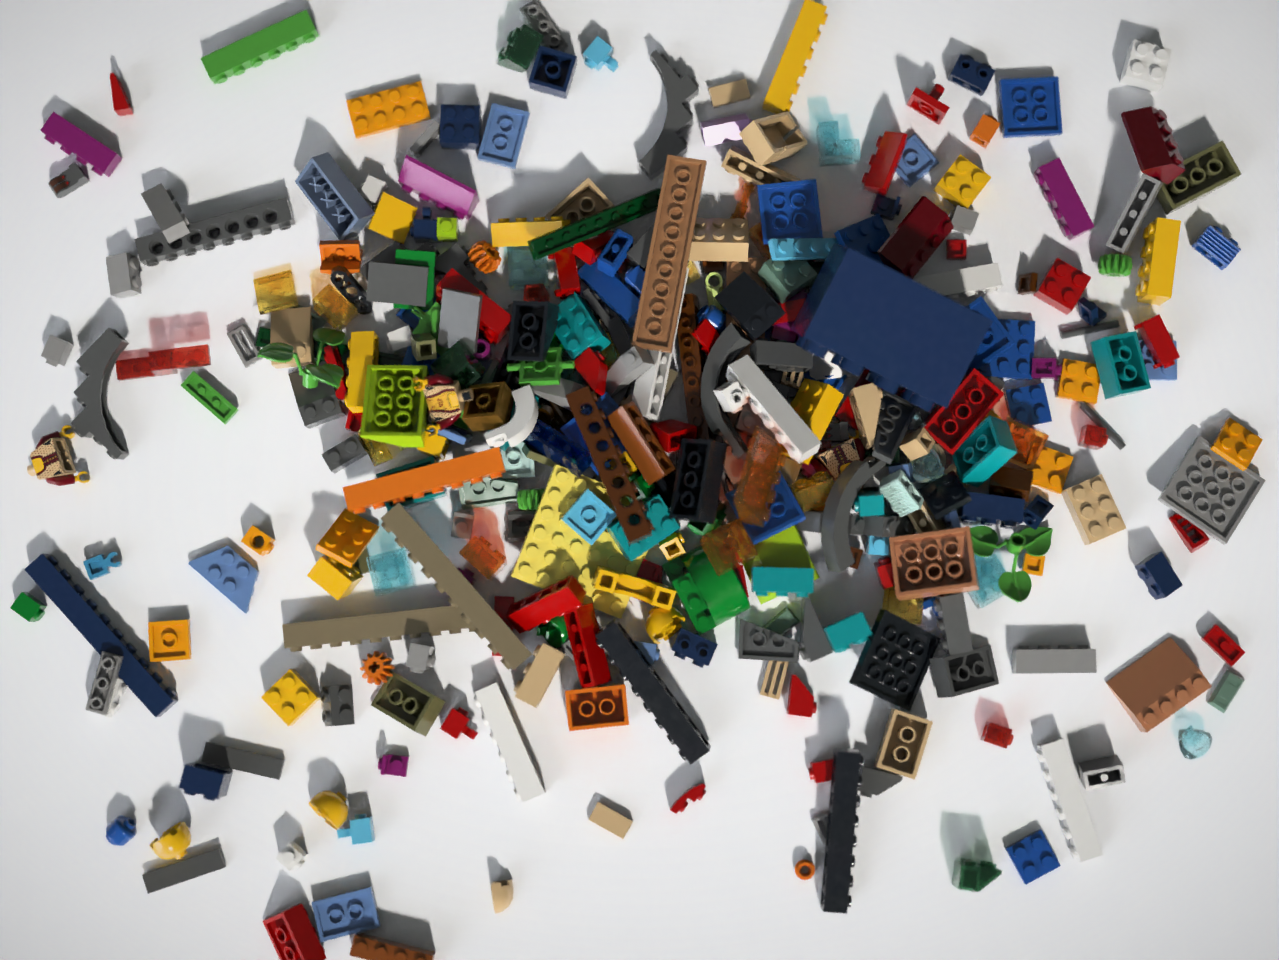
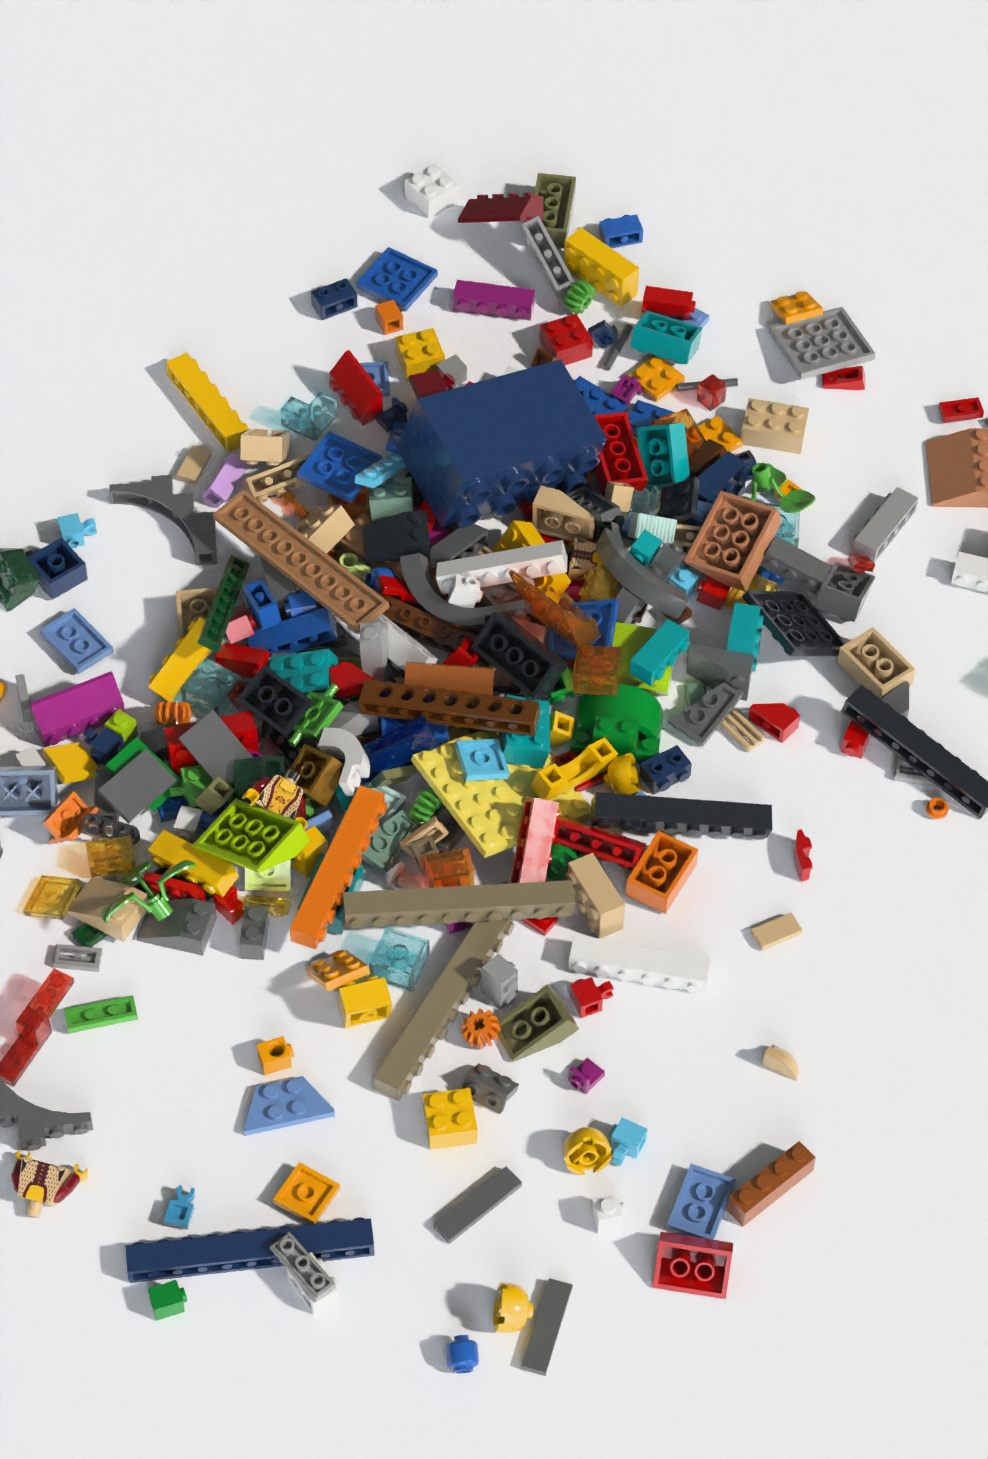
camera: 55 degrees left, 30 degrees down
dark blue brick [178,762,233,801] -> none
dark blue brick [440,104,482,150] -> none
red tile [907,83,950,125] -> none
clear red brick [980,721,1014,749] -> none
dark blue brick [1134,551,1183,600] -> none
none -> tan tile [399,816,449,859]
none -> dark tan brick [410,835,444,876]
none -> clear red plate [847,553,876,573]

